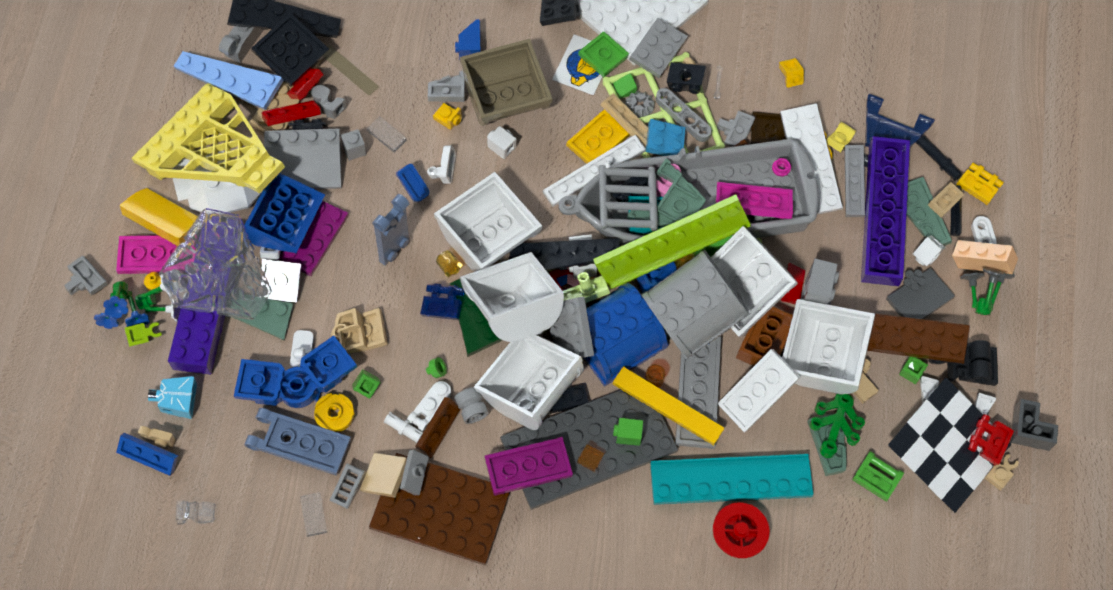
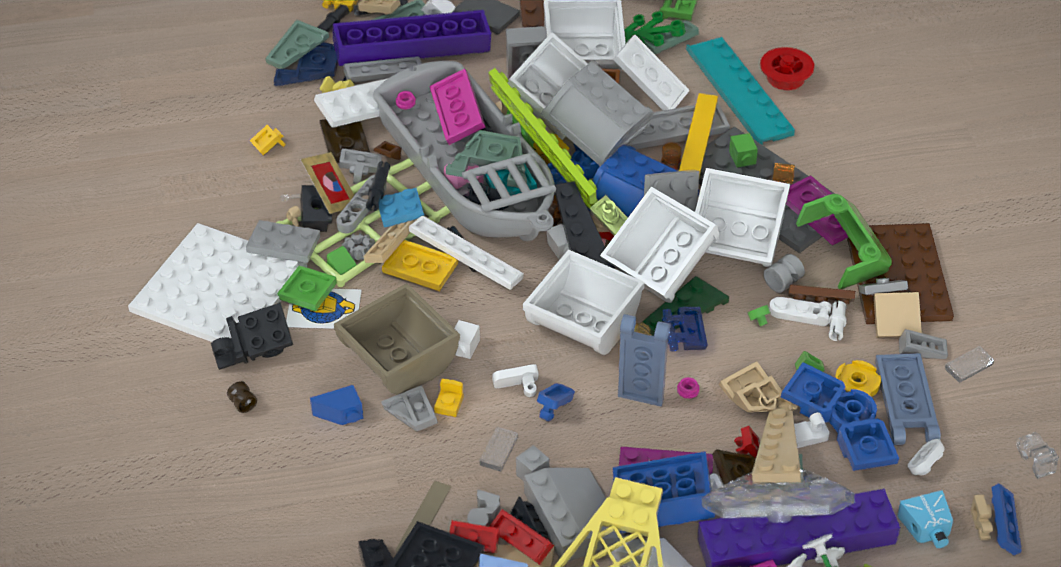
camera: 105 degrees left, 20 degrees down
none -> sand green wing [265,19,330,69]
none -> sticker [300,152,354,214]
none -> black pin [366,161,391,211]
none -> dark pink plate [677,377,700,399]
none -> red tile [734,425,760,458]
none -> tan wing [752,409,801,482]
none -> bright green windscreen [796,194,892,289]
none -> white plate [908,439,945,476]

